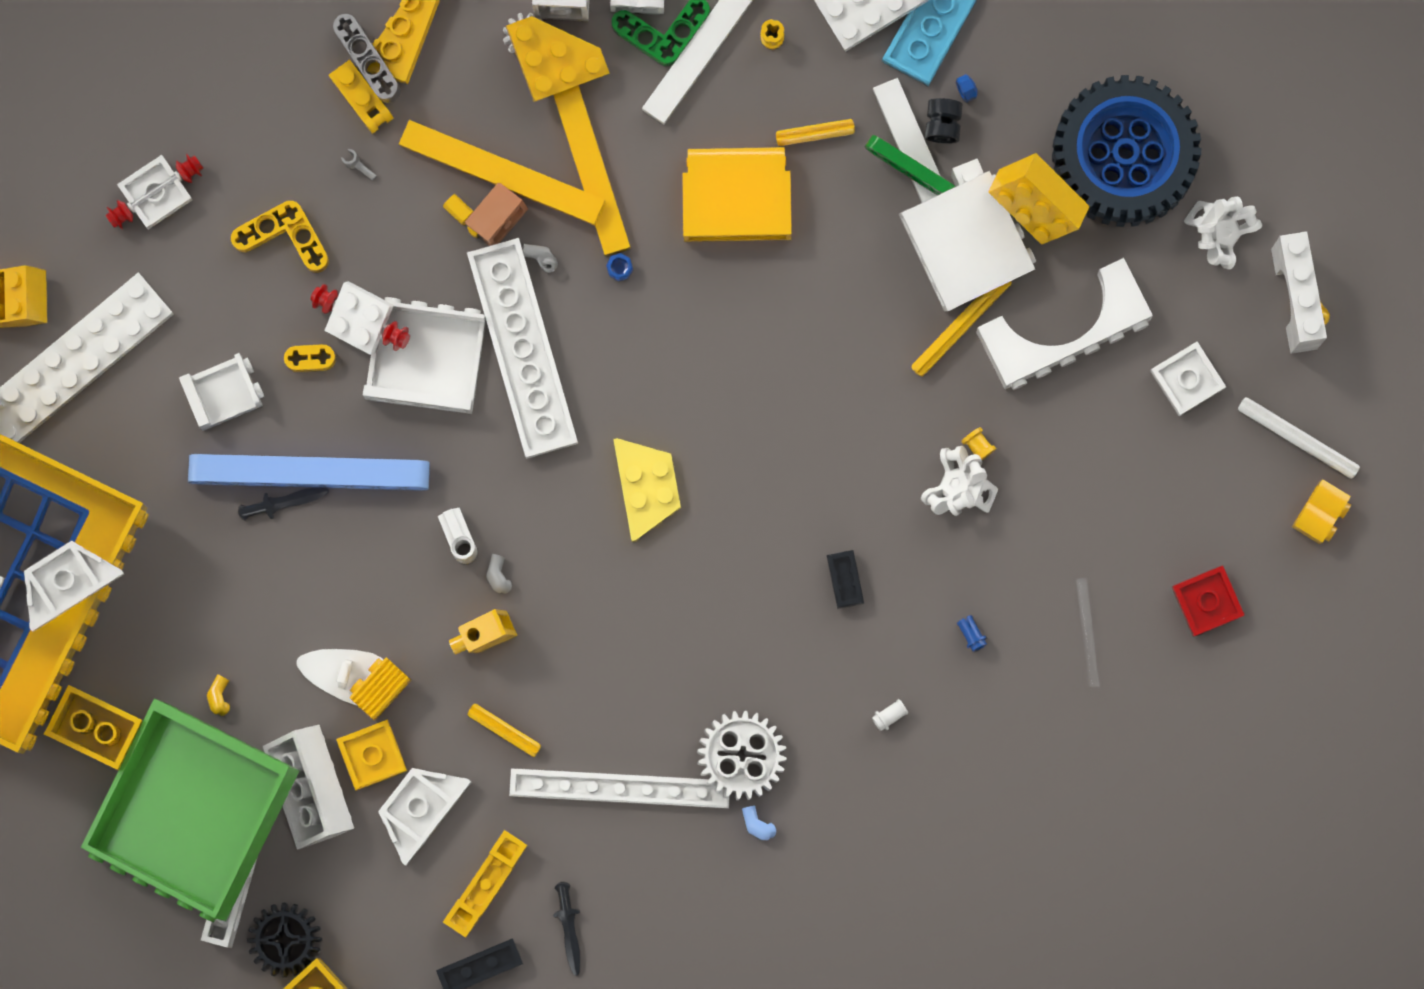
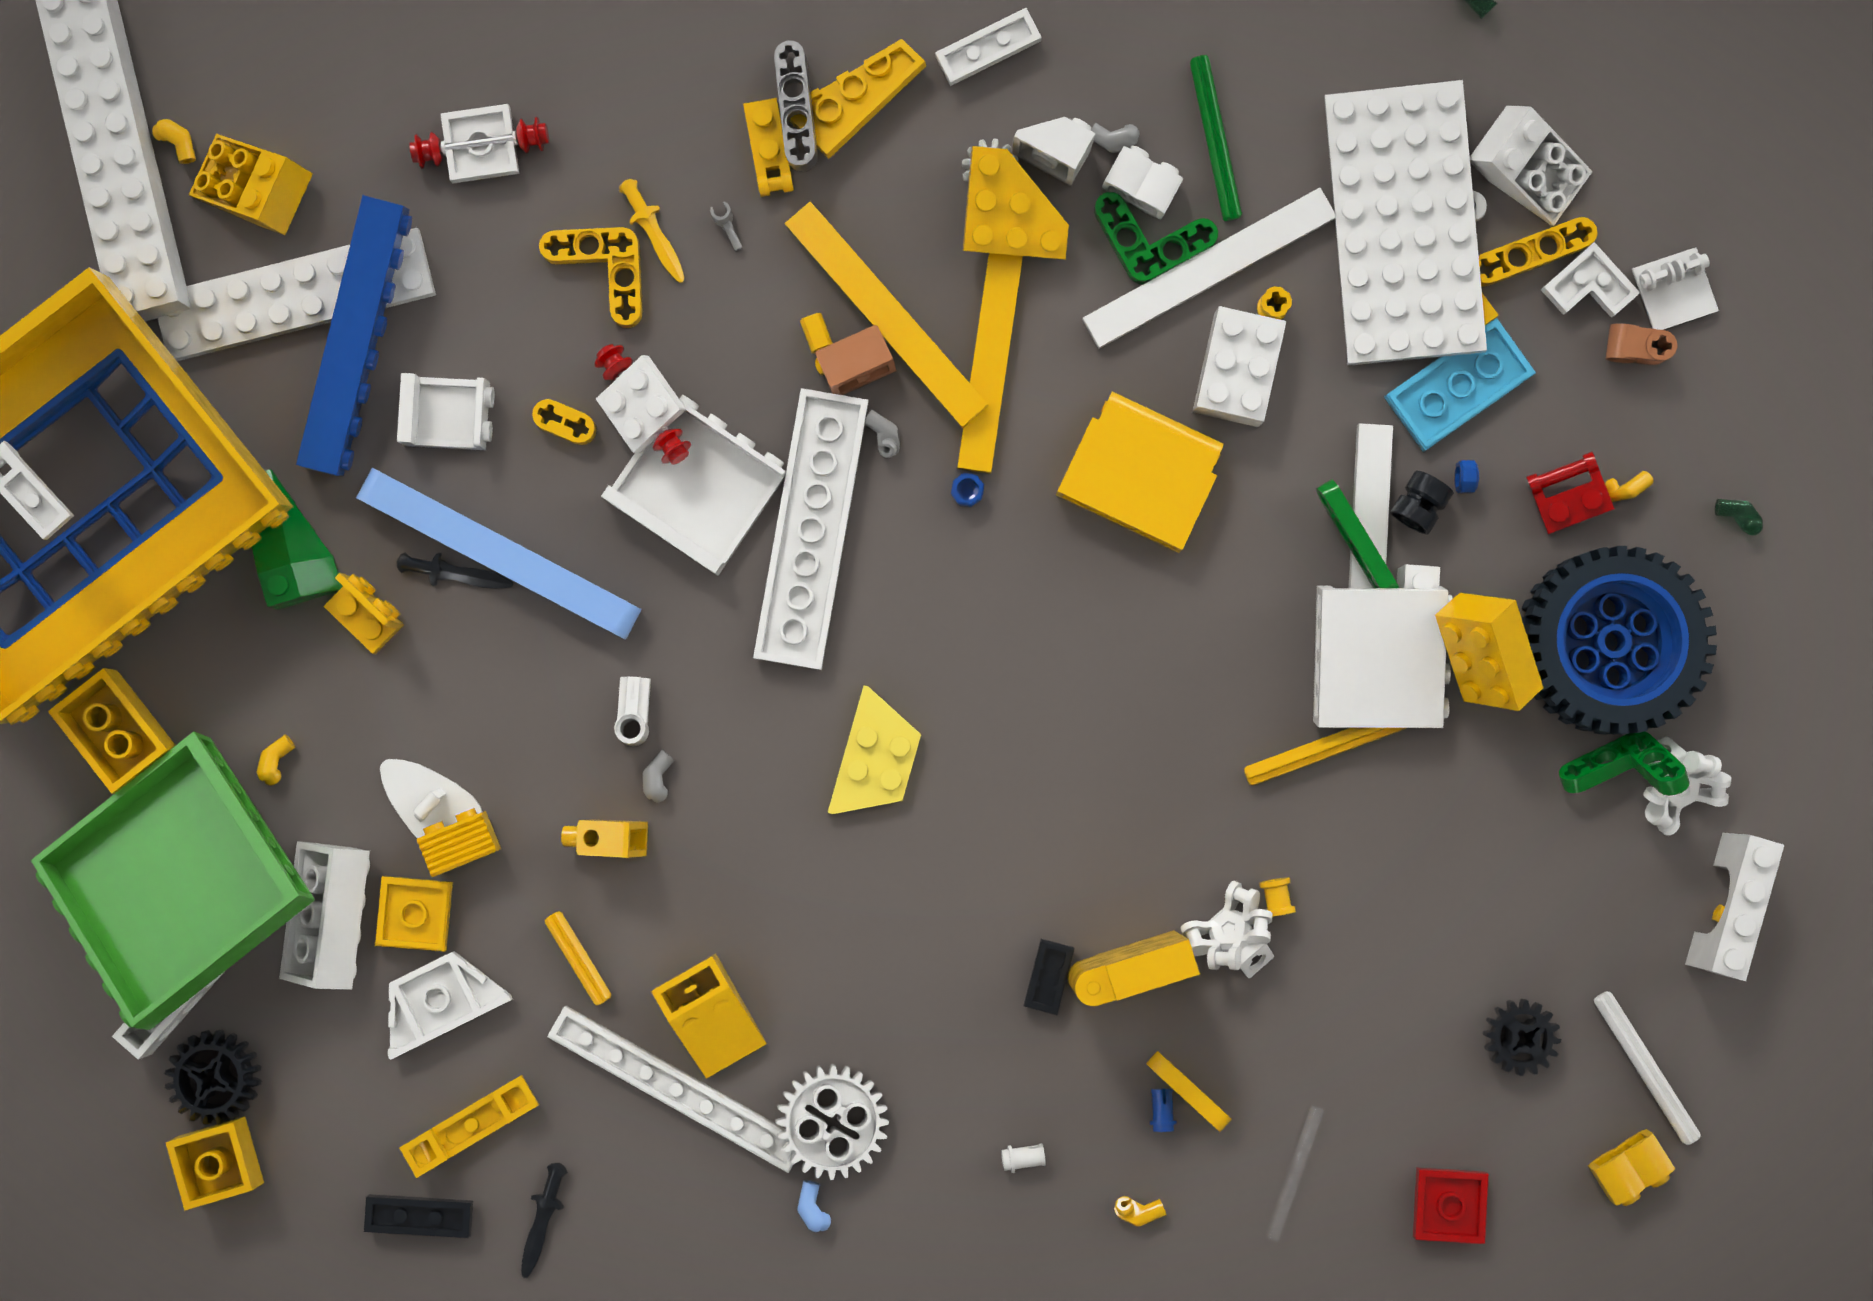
camera: 15 degrees right, 5 degrees up
white wing [24,541,124,632] -> none
yellow axle [776,119,855,146] -> none
white arch [976,258,1153,390] -> none
white plate [1150,342,1226,416] -> none
none -> green wedge [252,469,343,610]
none -> blue brick [296,195,412,476]
none -> yellow bracket [323,573,404,655]
none -> yellow sword [619,179,684,283]
none -> yellow slope [651,953,767,1079]
none -> yellow piece [1068,930,1200,1006]
none -> yellow arm [1114,1196,1167,1227]
none -> yellow beam [1146,1051,1232,1132]
none -> white brick [1192,306,1286,427]
none -> black gear [1483,999,1562,1076]
none -> red plate [1526,452,1615,534]
none -> green beam [1559,731,1690,796]
none -> yellow arm [1605,471,1654,502]
none -> clear green arm [1715,499,1763,536]

